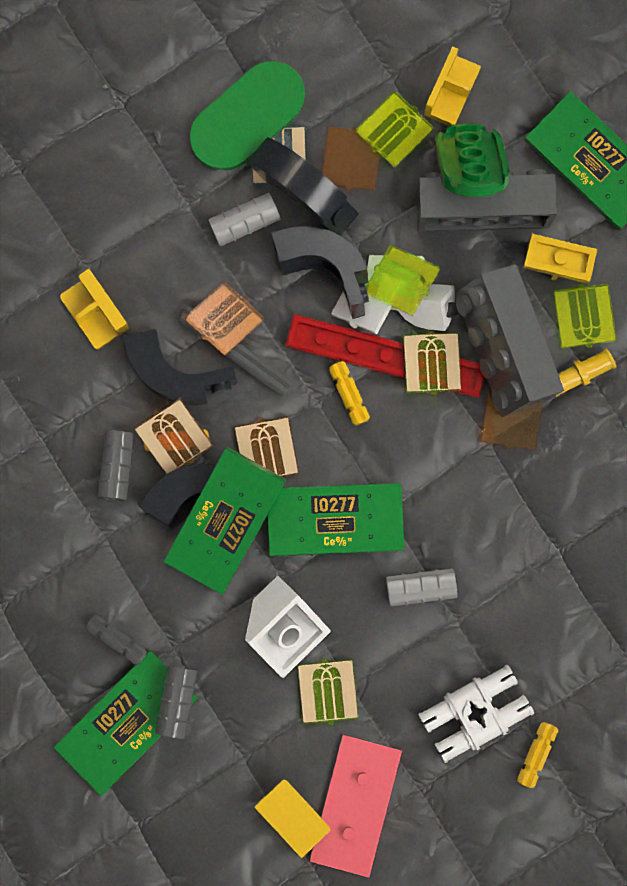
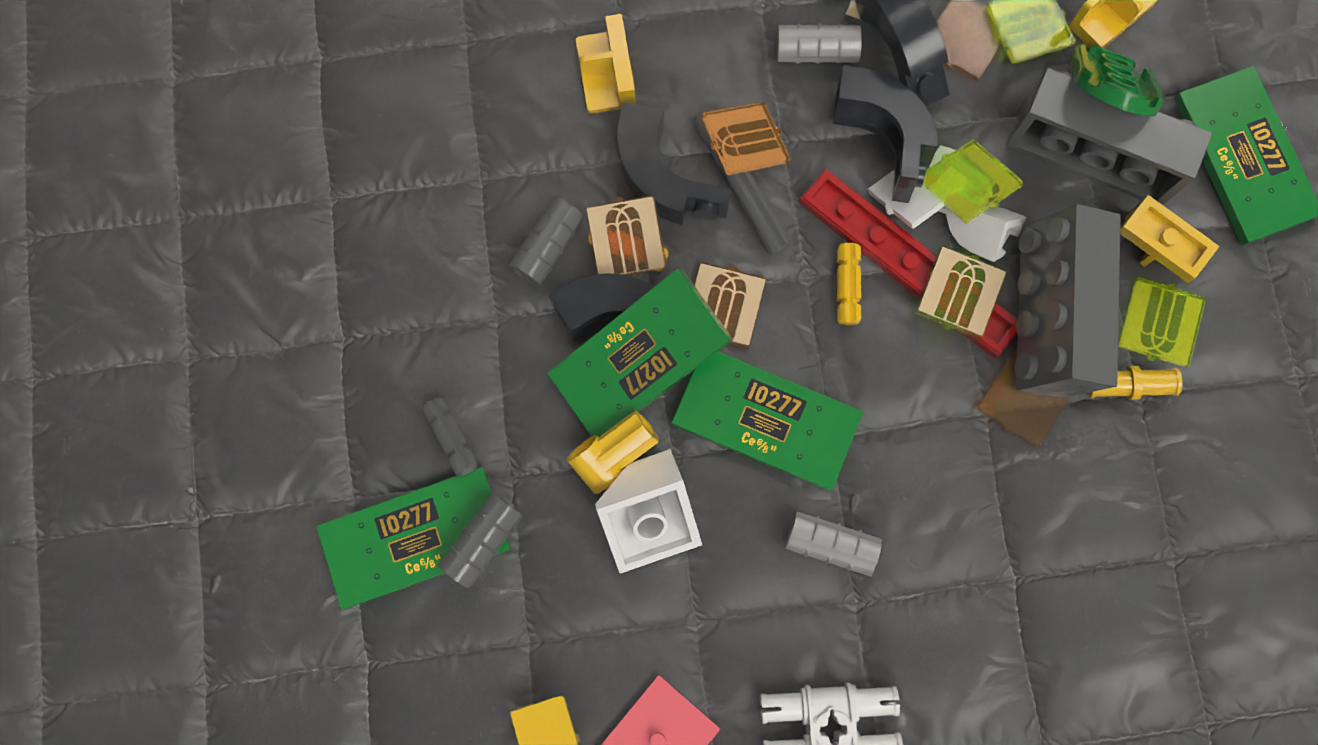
camera: 30 degrees right, 5 degrees down
piece [297,659,359,725] -> none
none -> yellow piece [566,410,659,494]

